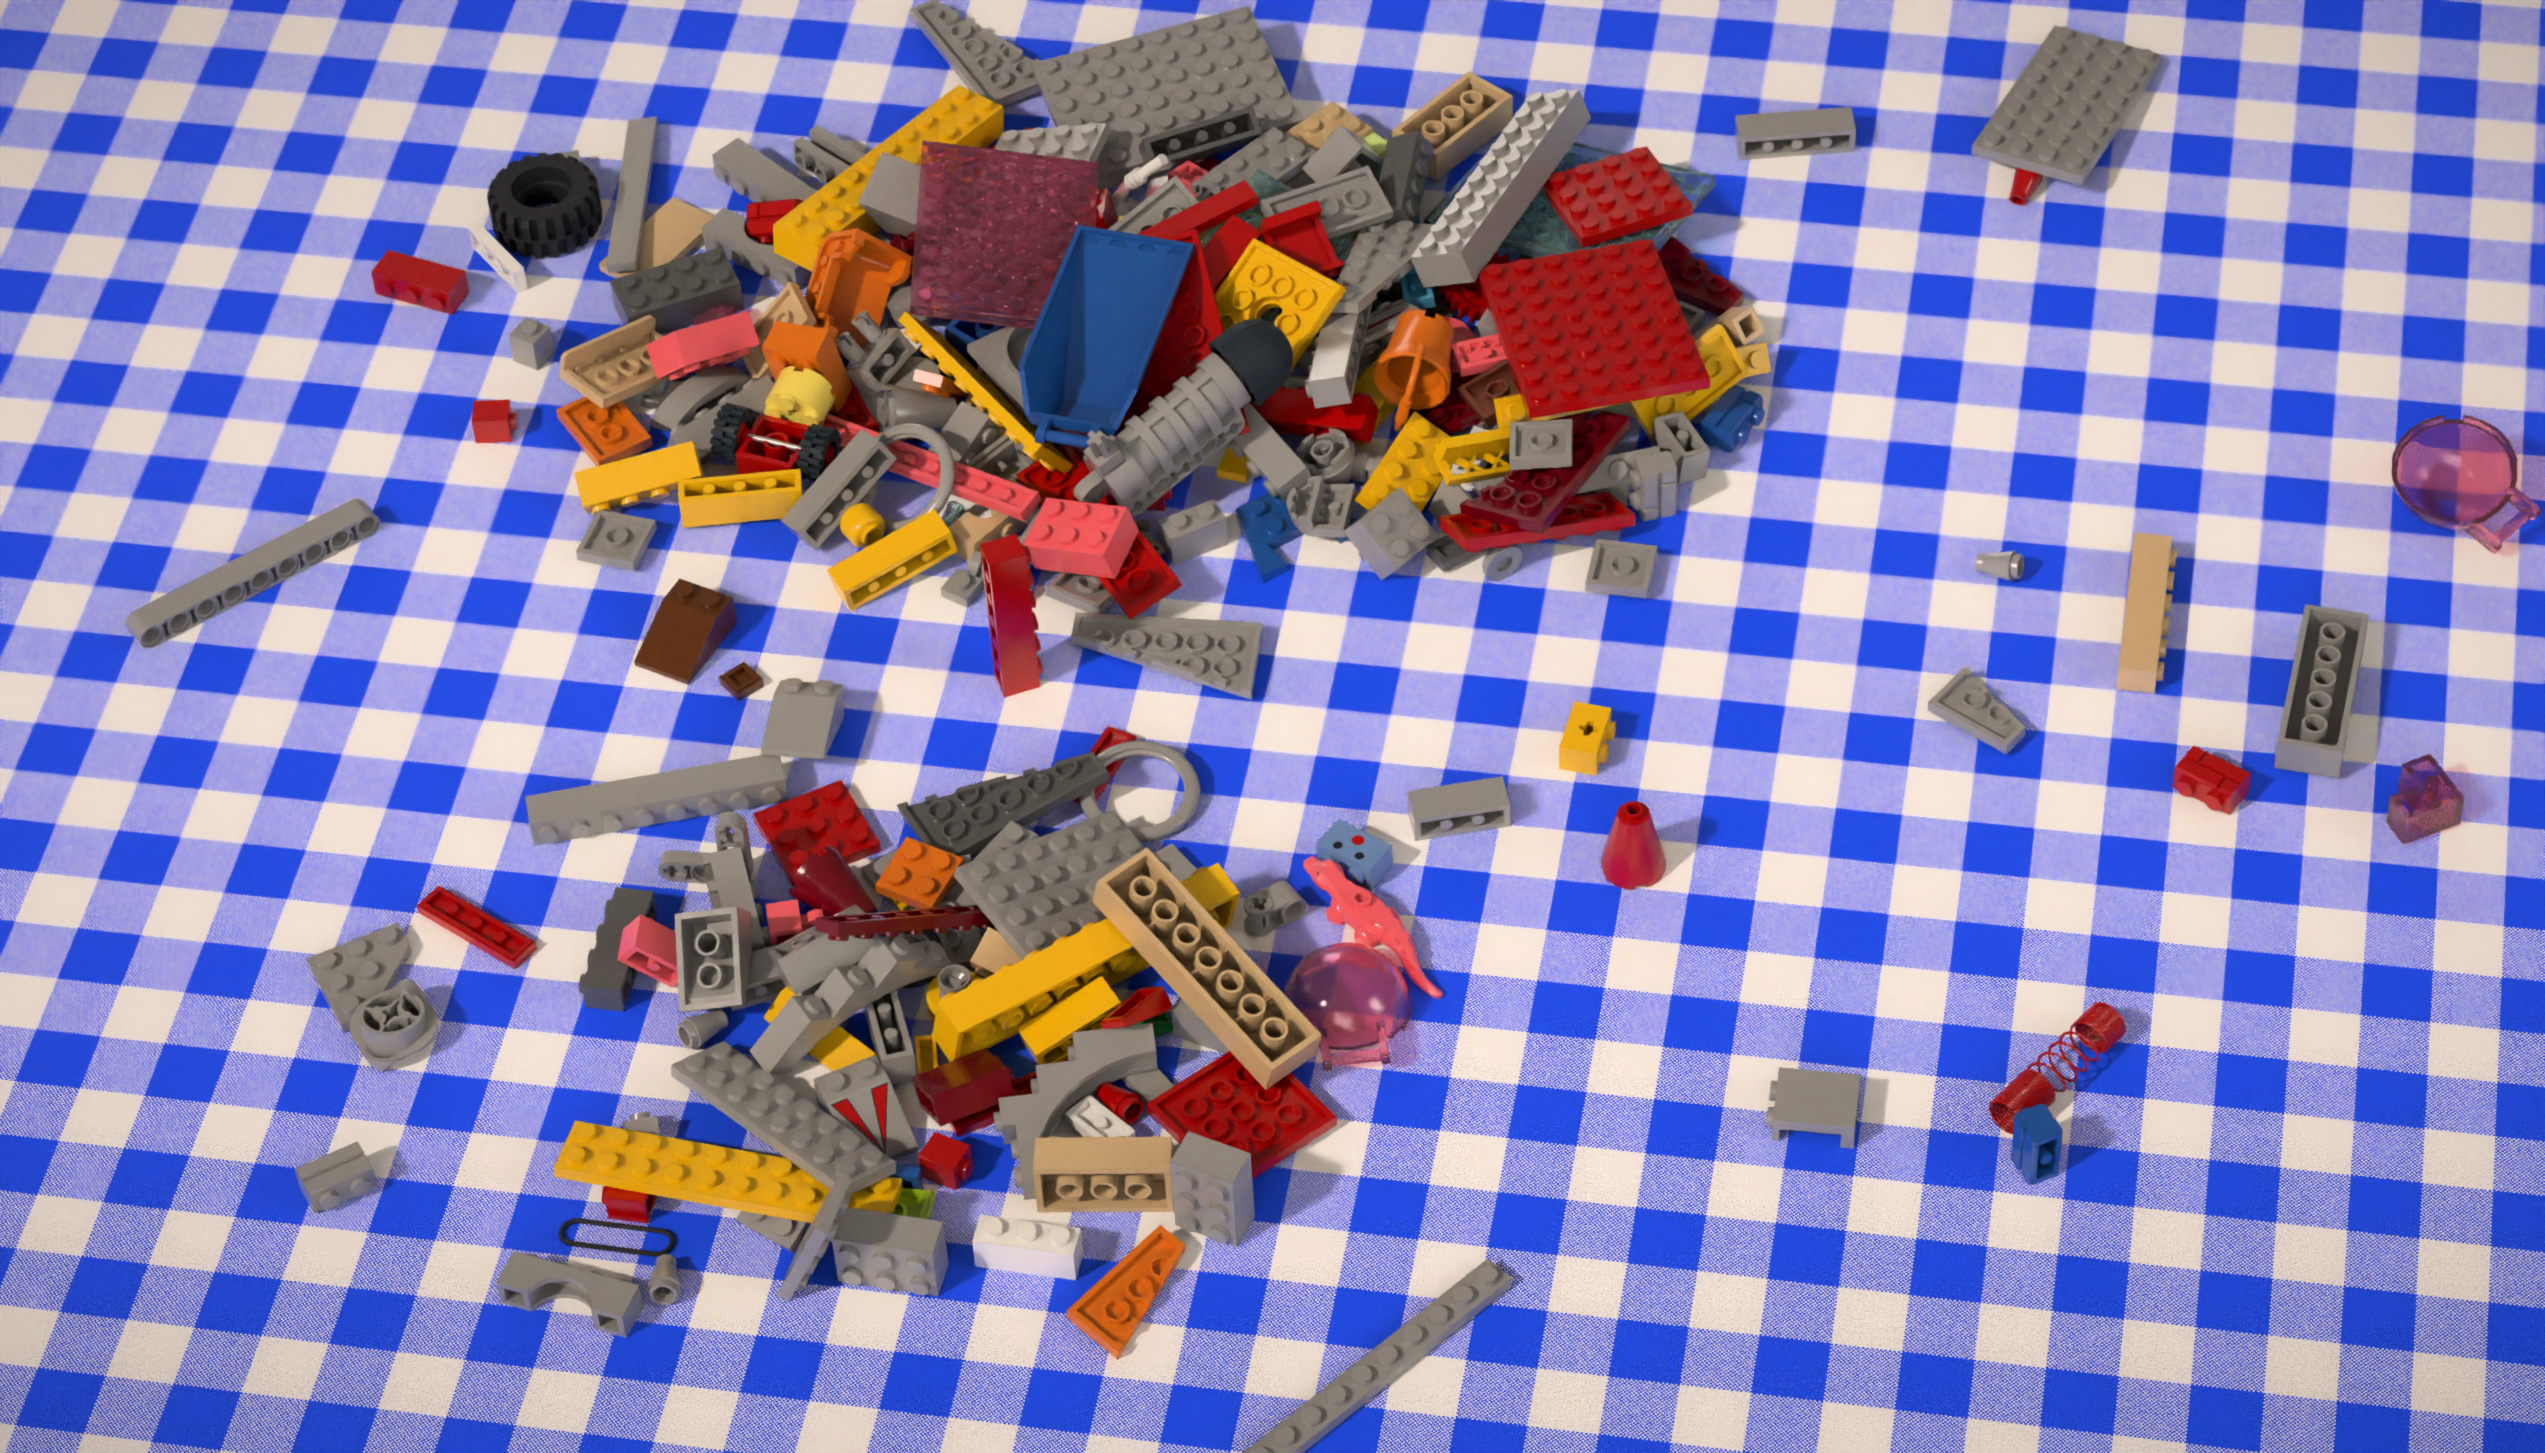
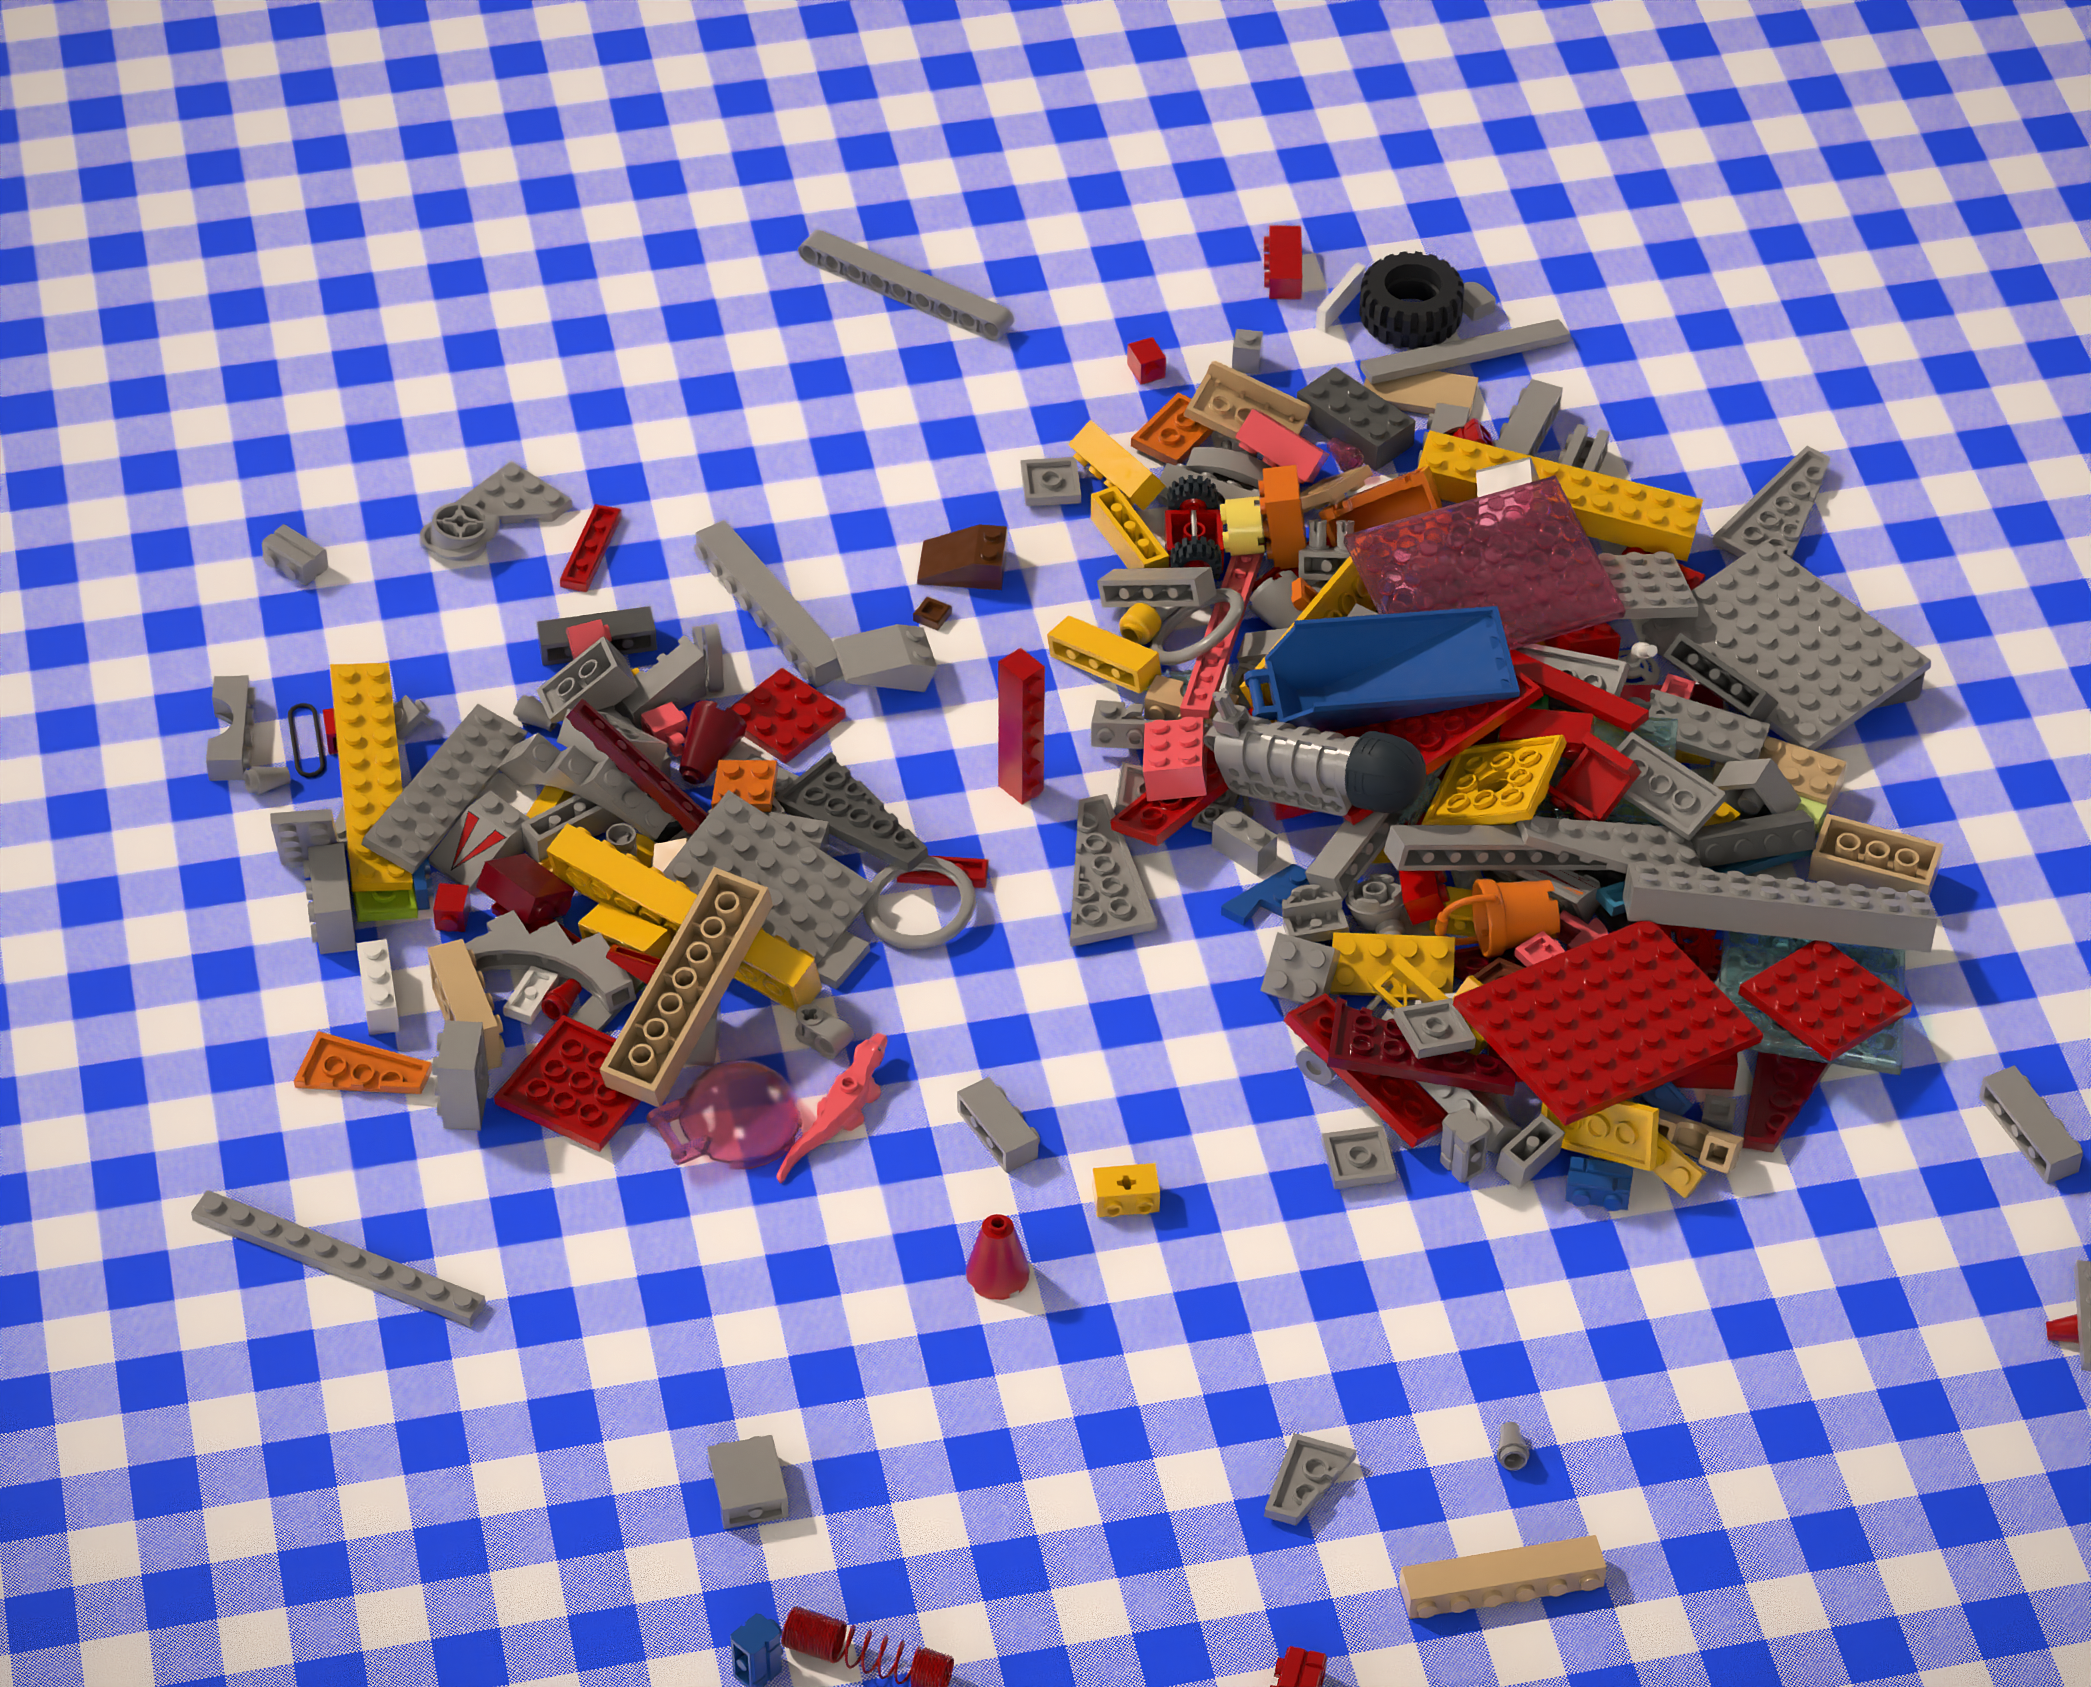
camera: 65 degrees right, 0 degrees up
medium blue brick [1316,819,1393,891] -> none

